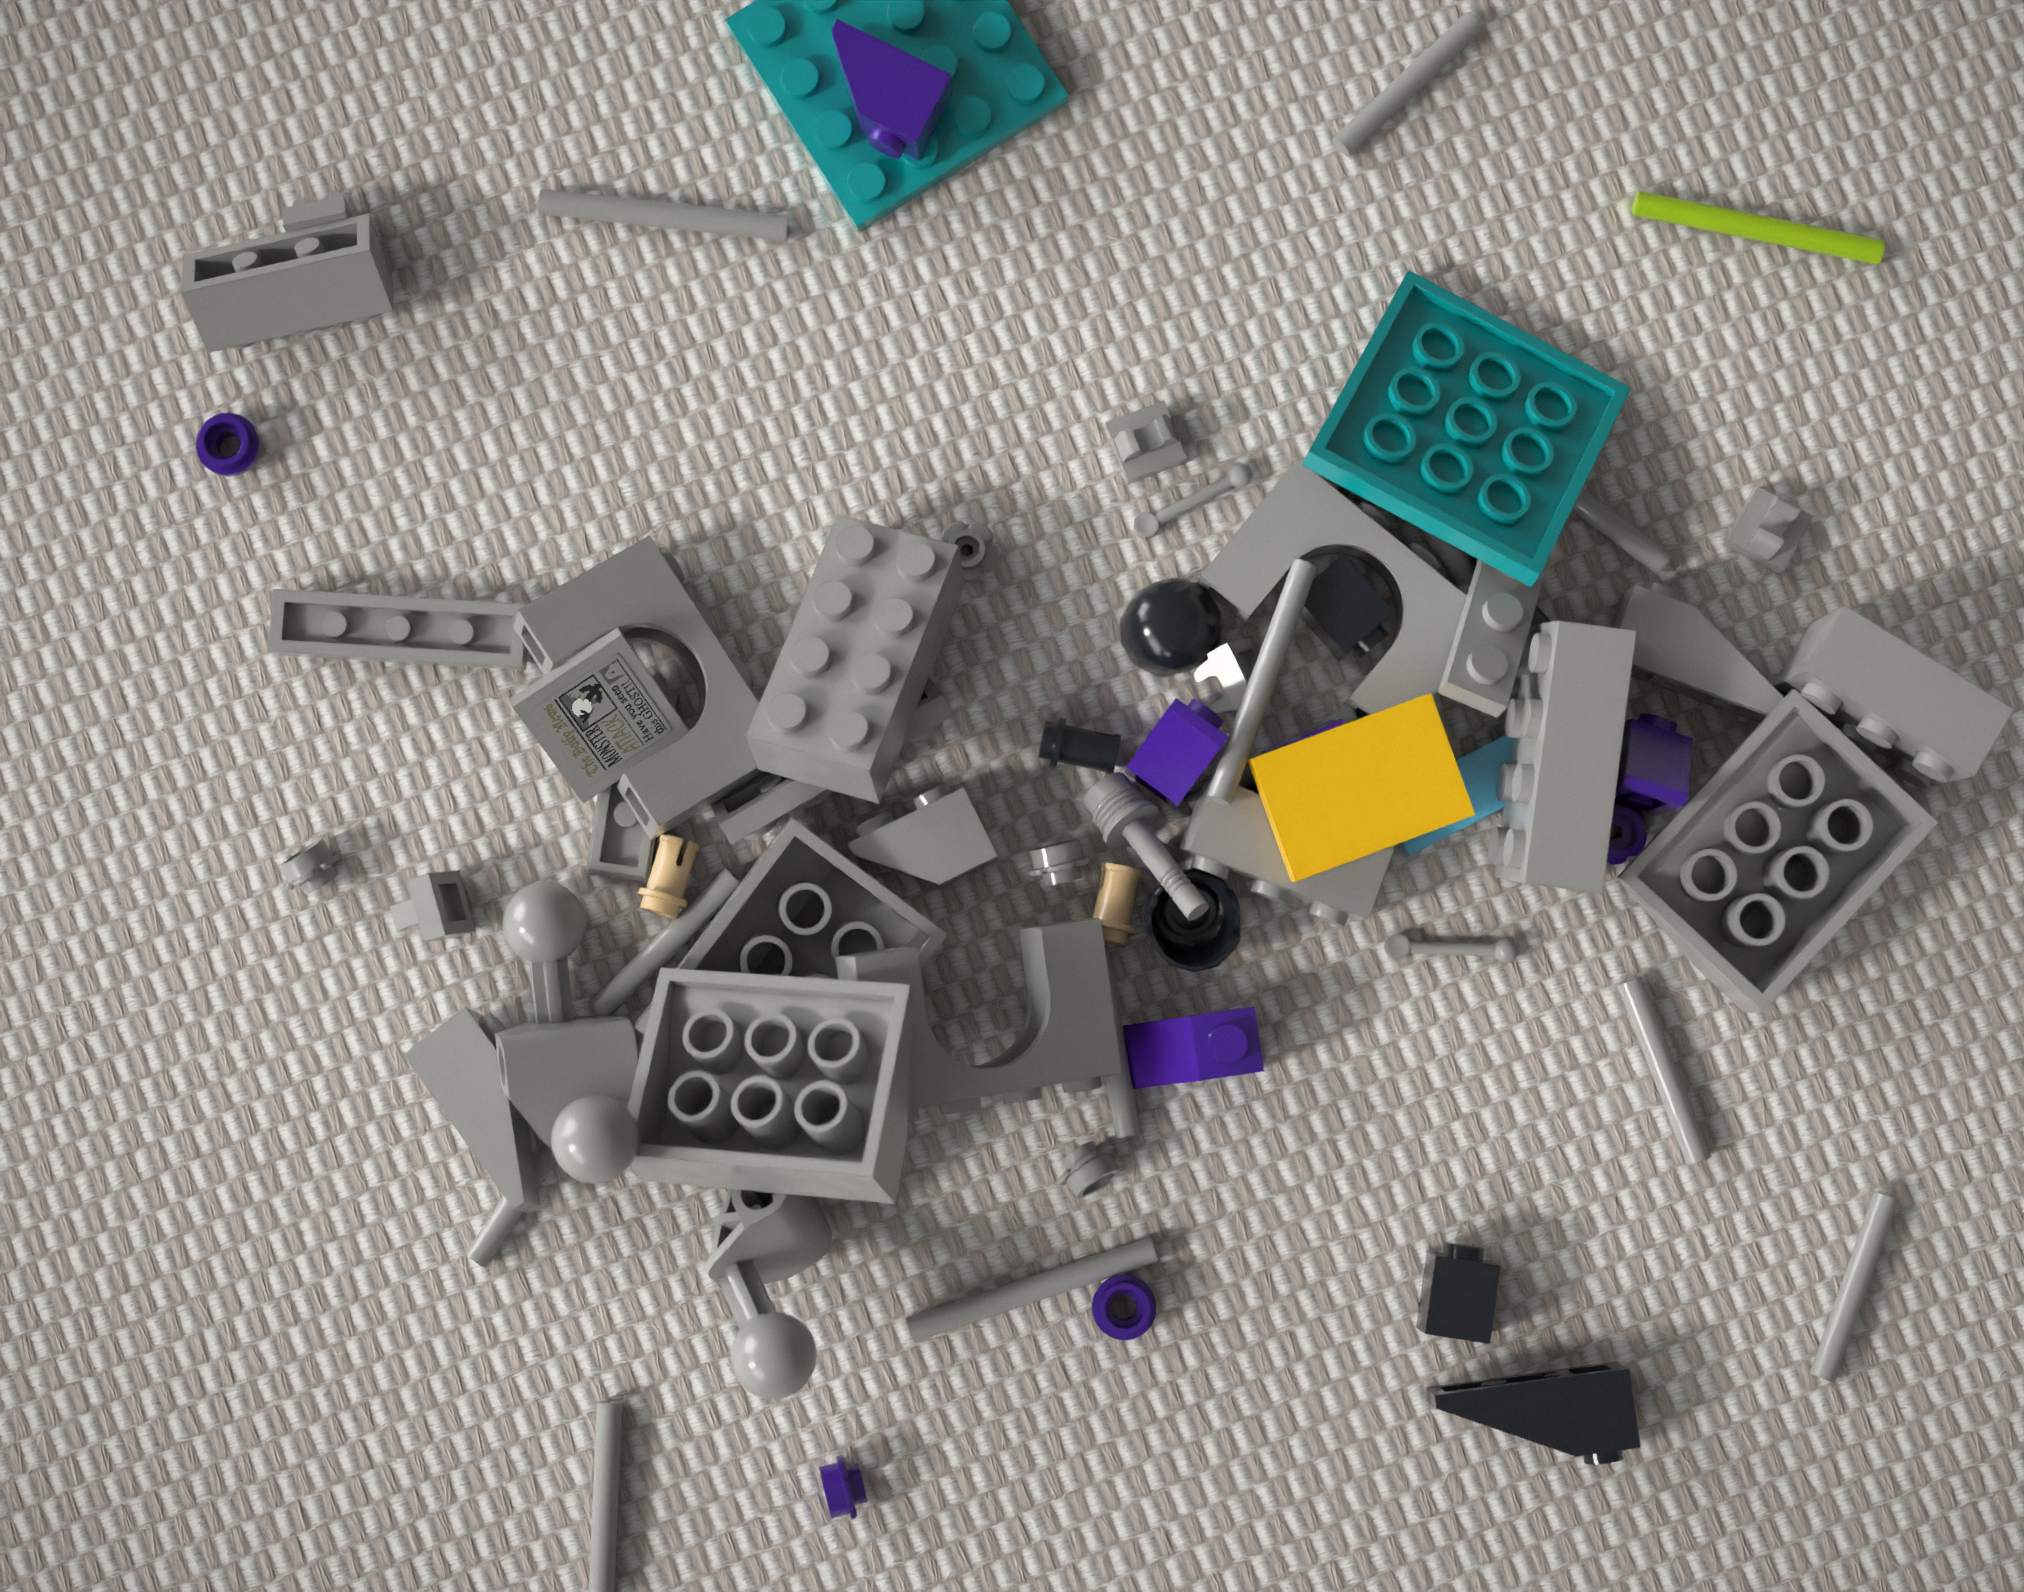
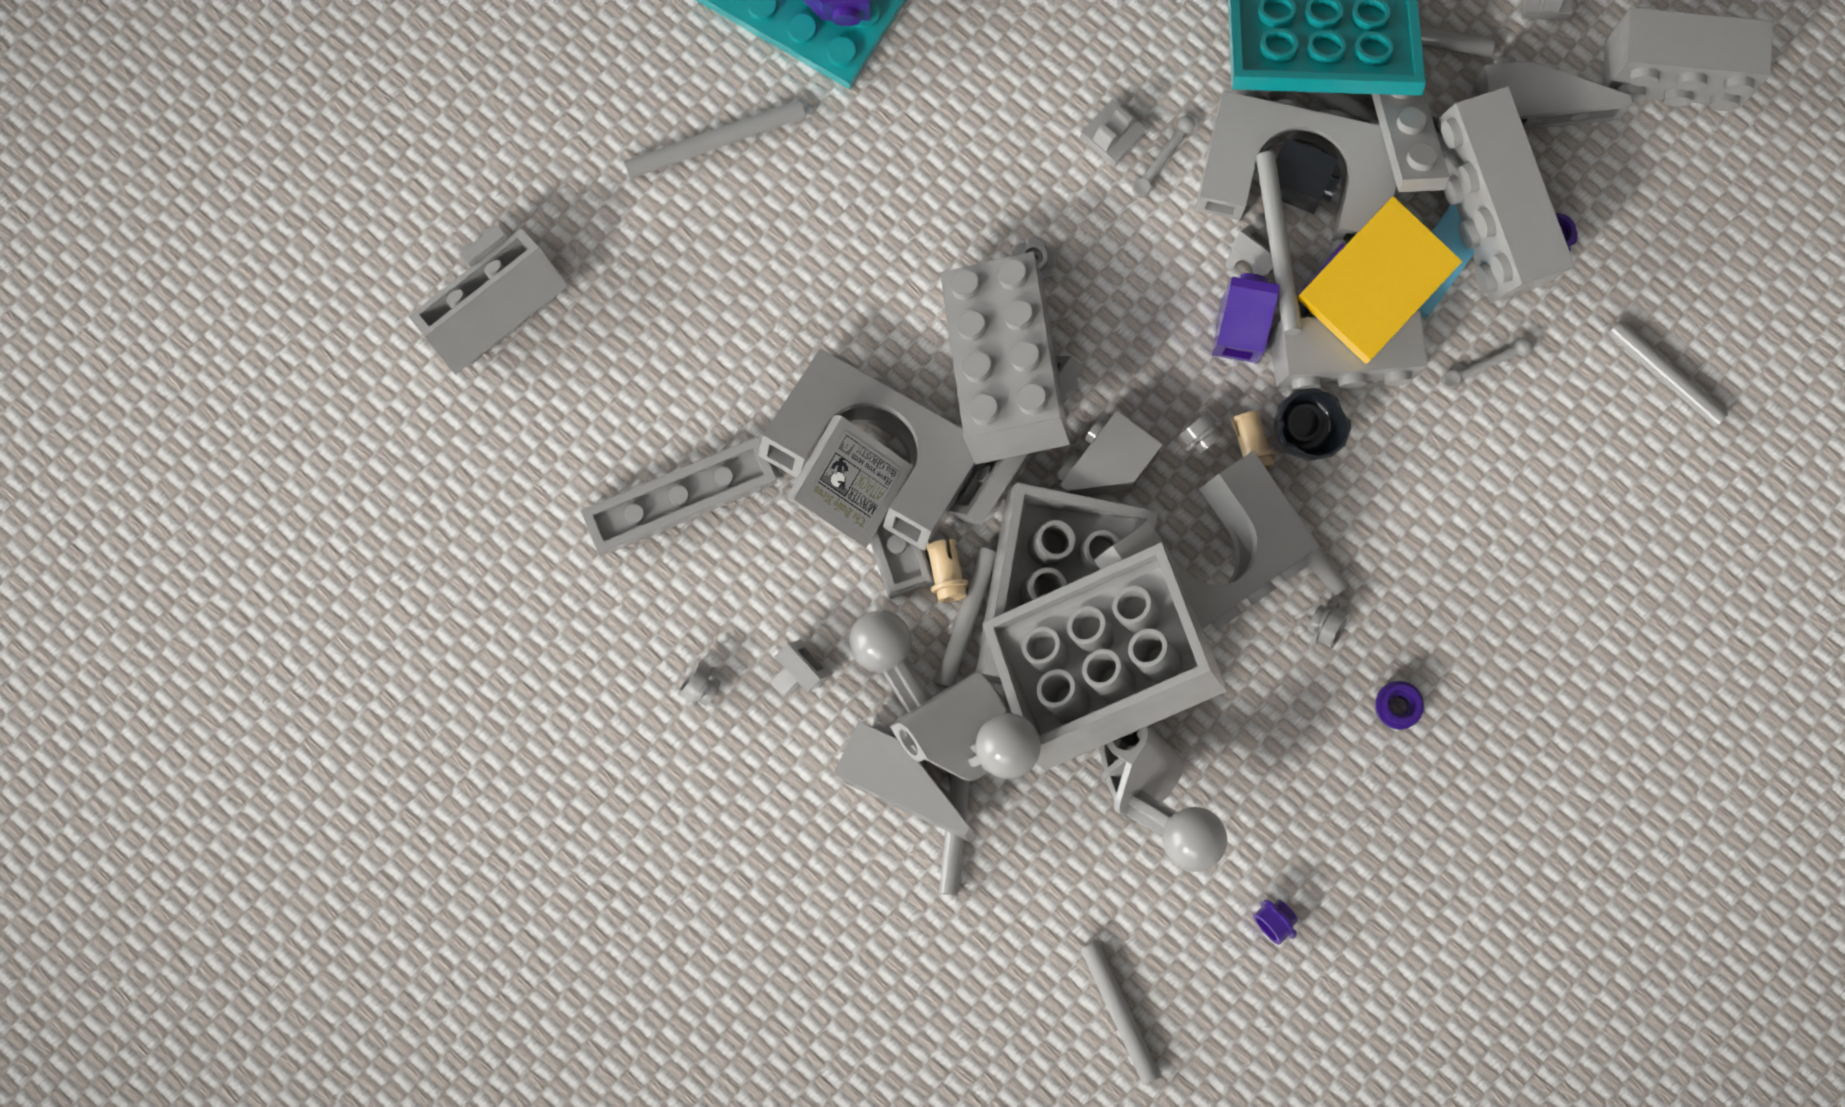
camera: 30 degrees left, 5 degrees down
dark purple plate [196,413,261,477] -> none
light grey bar [906,1237,1158,1342] -> none
black pin [1038,717,1121,774] -> none
light grey piece [1083,772,1209,921] -> none
black hair [1120,578,1222,677] -> none
dark purple slope [1123,1007,1264,1089] -> none
black brick [1416,1242,1501,1344] -> none
black slope [1425,1361,1641,1465] -> none
dark purple slope [1614,713,1693,816] -> none
light grey slope [1616,689,1939,1012] -> none

